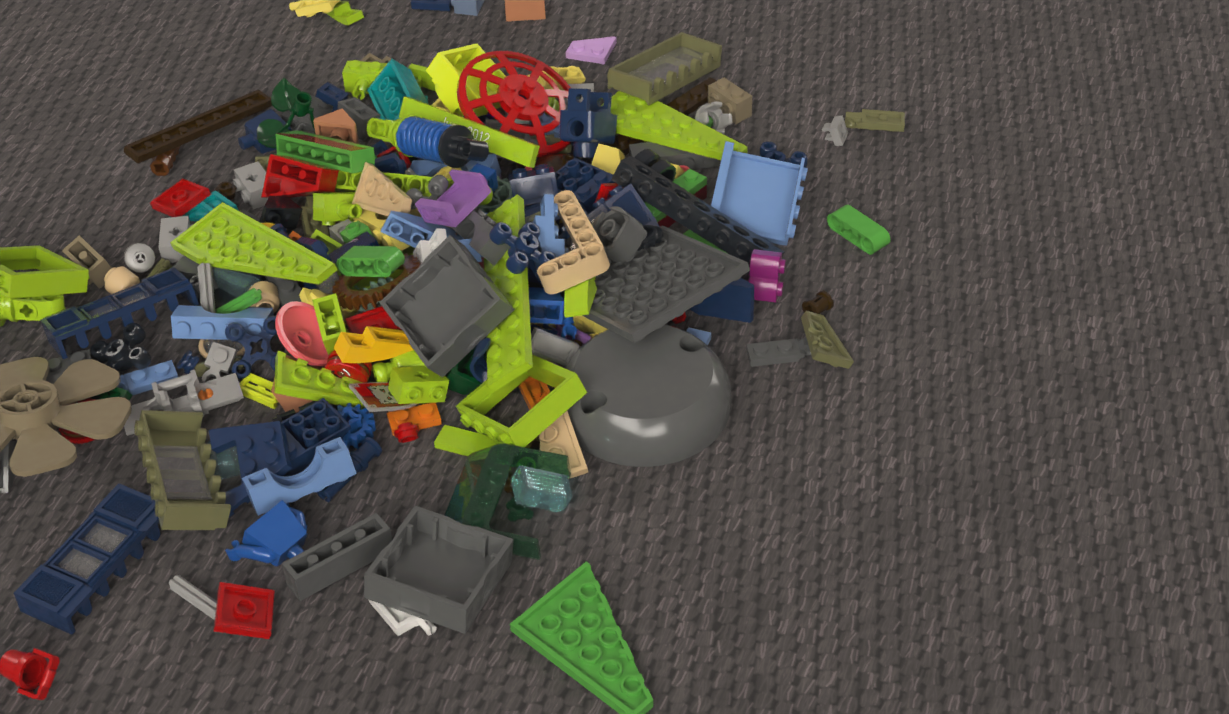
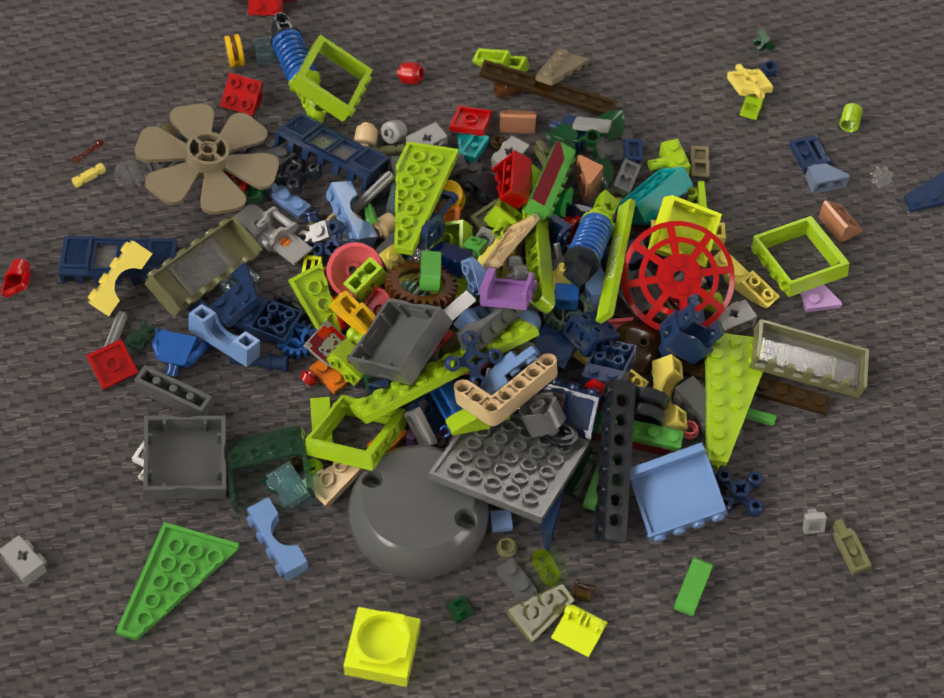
camera: 60 degrees right, 15 degrees up
dark tan brick [62,235,112,289] -> none
light grey piece [695,101,733,134] -> none
dark tan brick [708,78,752,124] -> none
magenta brick [749,249,786,303] -> none
none -> light yellow arch [87,240,152,316]
none -> clear green plate [124,320,155,353]
none -> medium blue arch [246,497,309,581]
none -> neon yellow container [343,607,420,687]
none -> red head [397,62,424,85]
none -> dark green tile [446,595,475,624]
none -> lime slope [472,48,530,72]
none -> olive plate [496,538,517,558]
none -> nougat slope [500,110,536,134]
none -> clear neon green beam [532,549,561,587]
none -> dark tan wing [535,49,590,86]
none -> neon yellow hinge [551,604,608,657]
none -> light grey tile [573,117,612,133]
none -> lime window [751,216,850,297]

